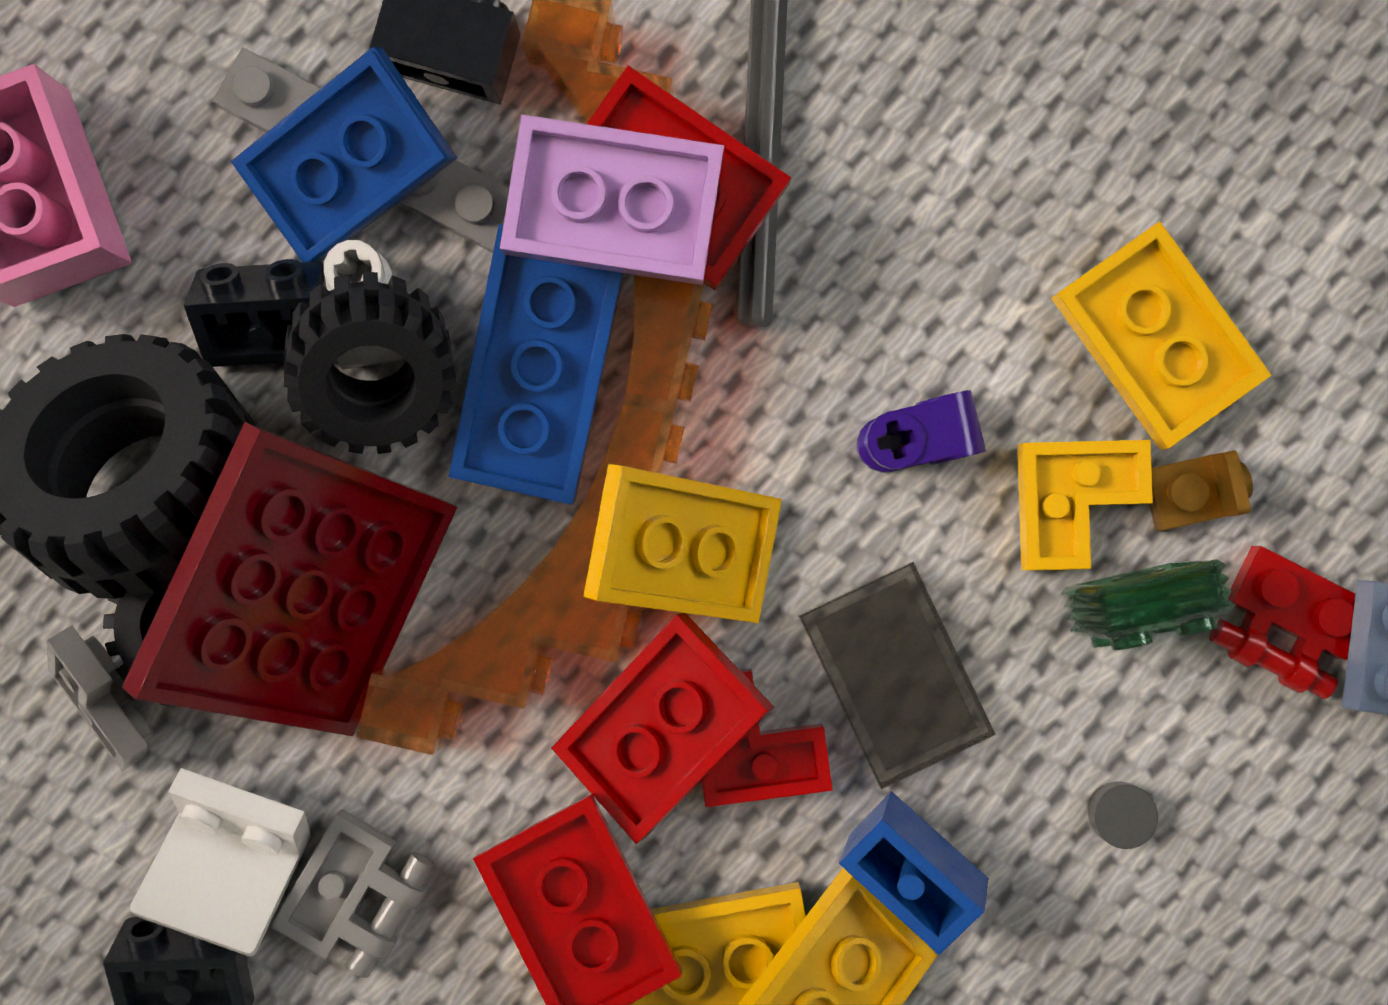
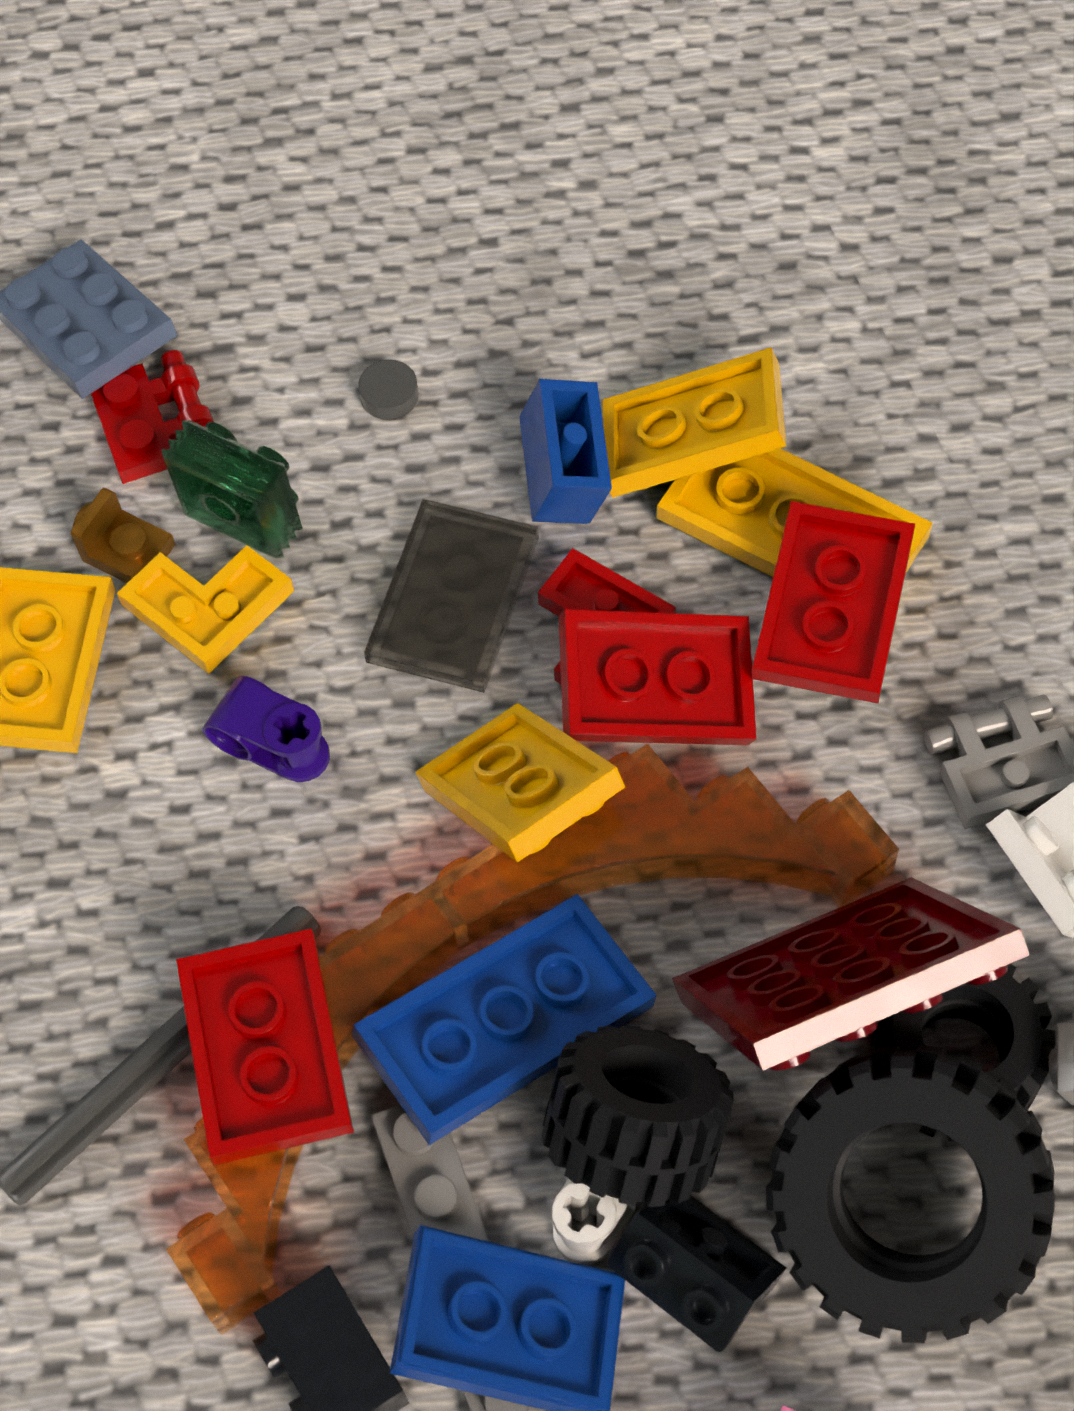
camera: 130 degrees left, 25 degrees down
lavender plate [500,114,724,285] -> none

